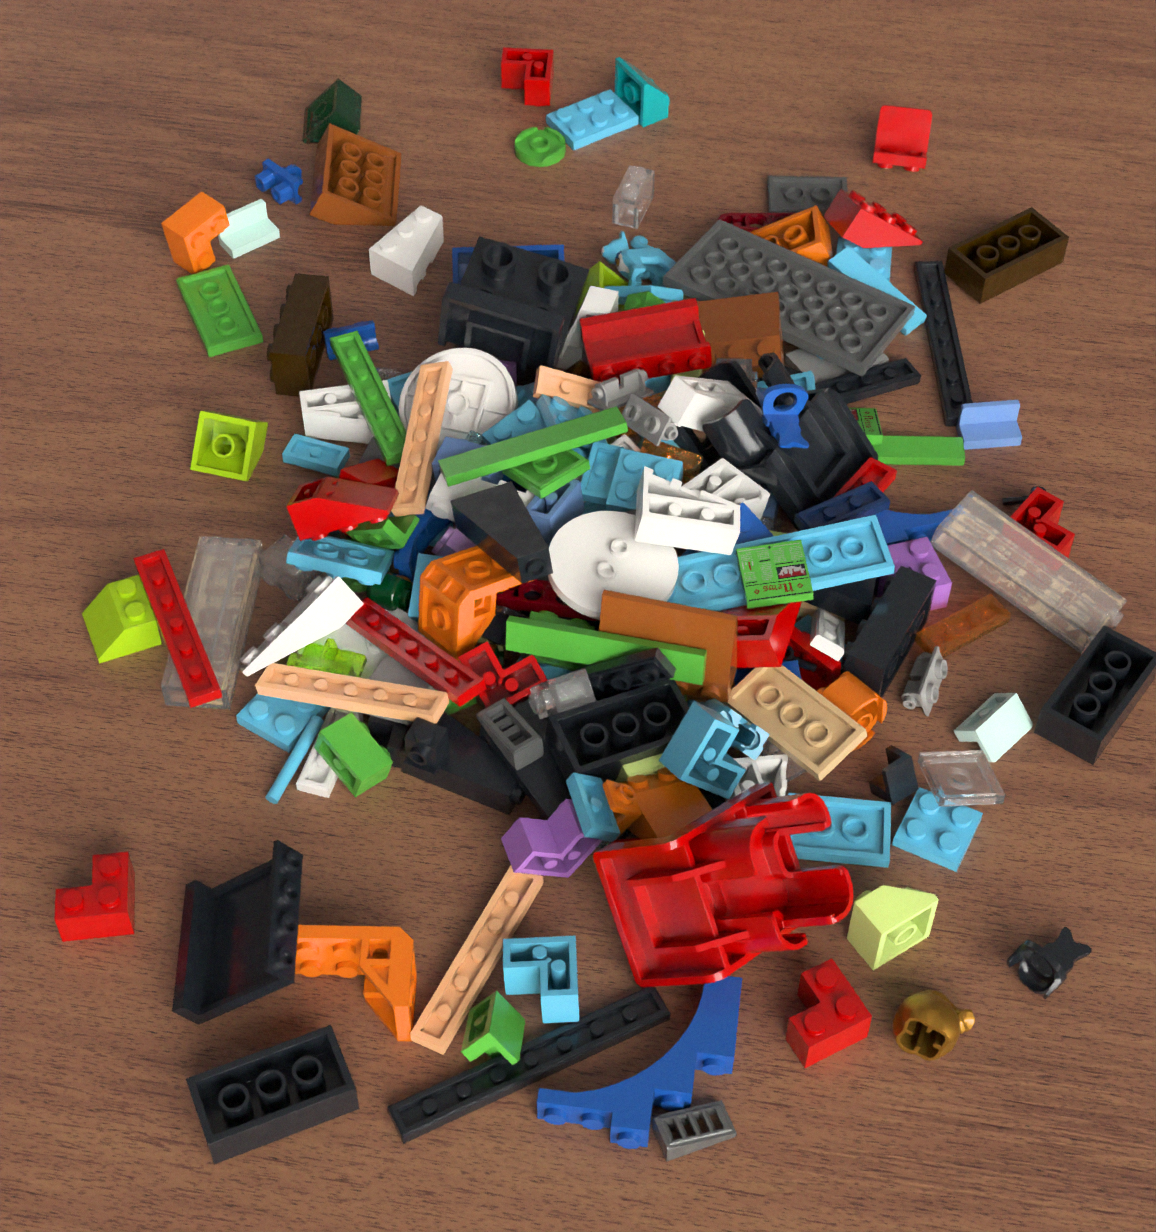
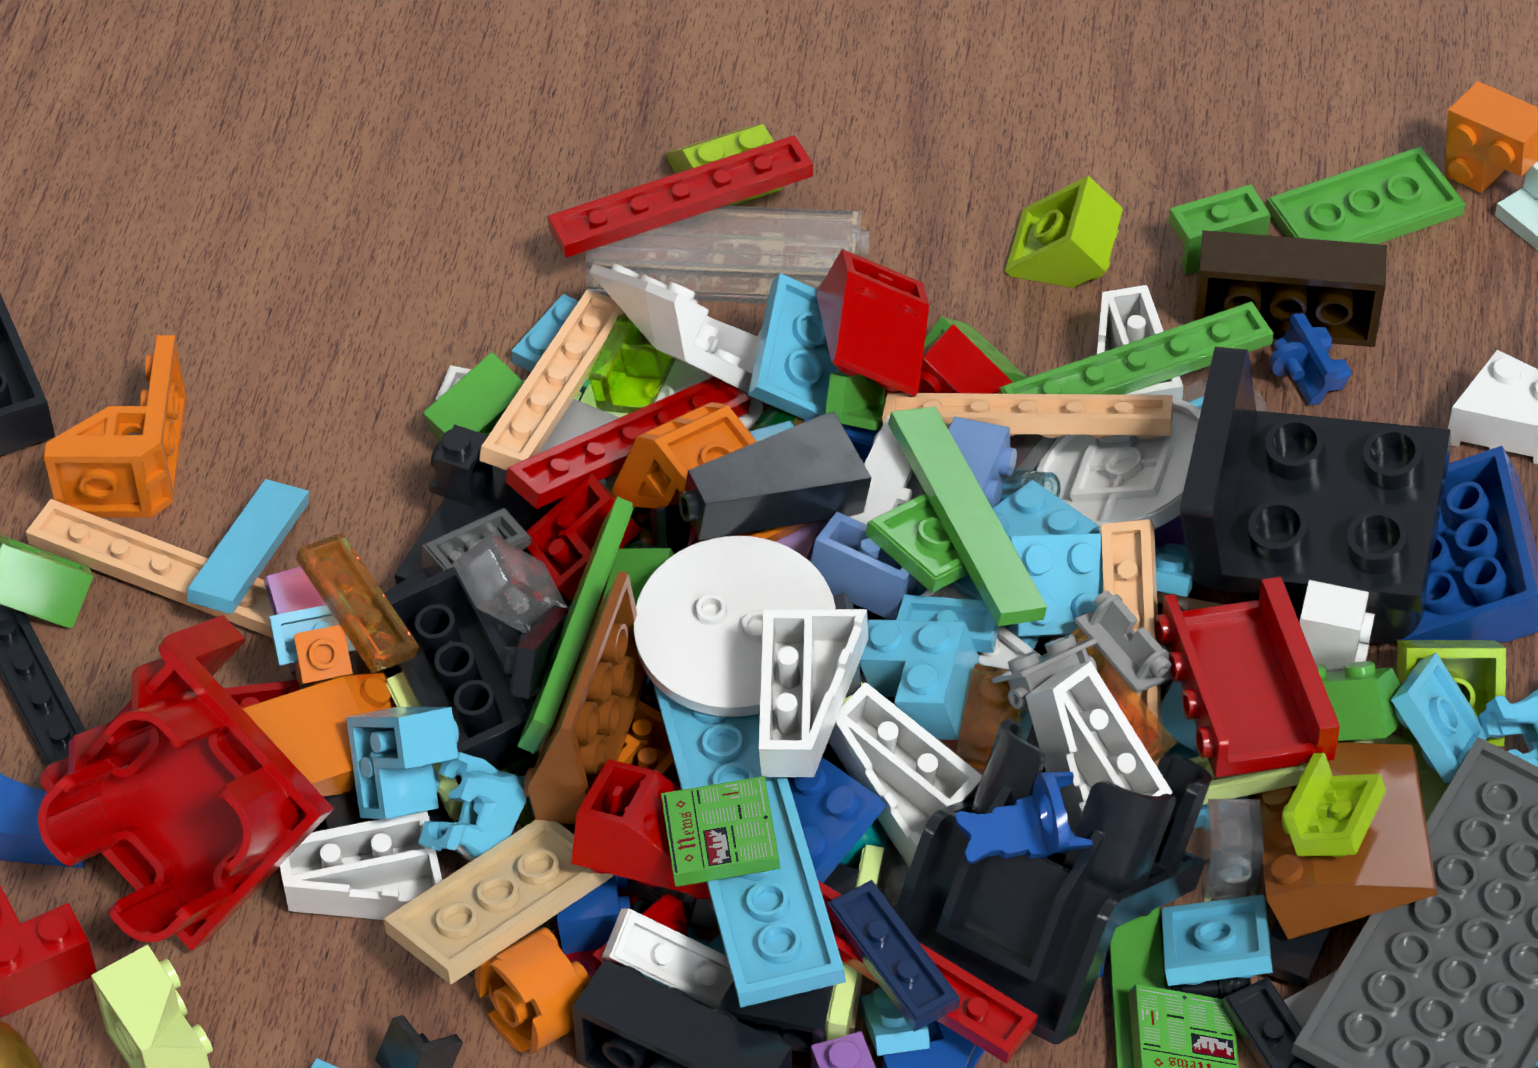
camera: 90 degrees right, 0 degrees up
red brick [54,851,135,942] -> none
black panel [172,840,303,1025] -> none
medium azure bar [265,715,324,804] -> none
medium azure plate [282,433,350,477] -> none
medium azure brick [503,936,579,1023] -> none
medium azure plate [788,793,891,868] -> none
none -> medium azure tile [187,479,309,614]
none -> clear orange plate [296,533,419,674]
none -> bright green panel [1169,184,1271,275]
none -> lime bracket [1282,753,1386,857]

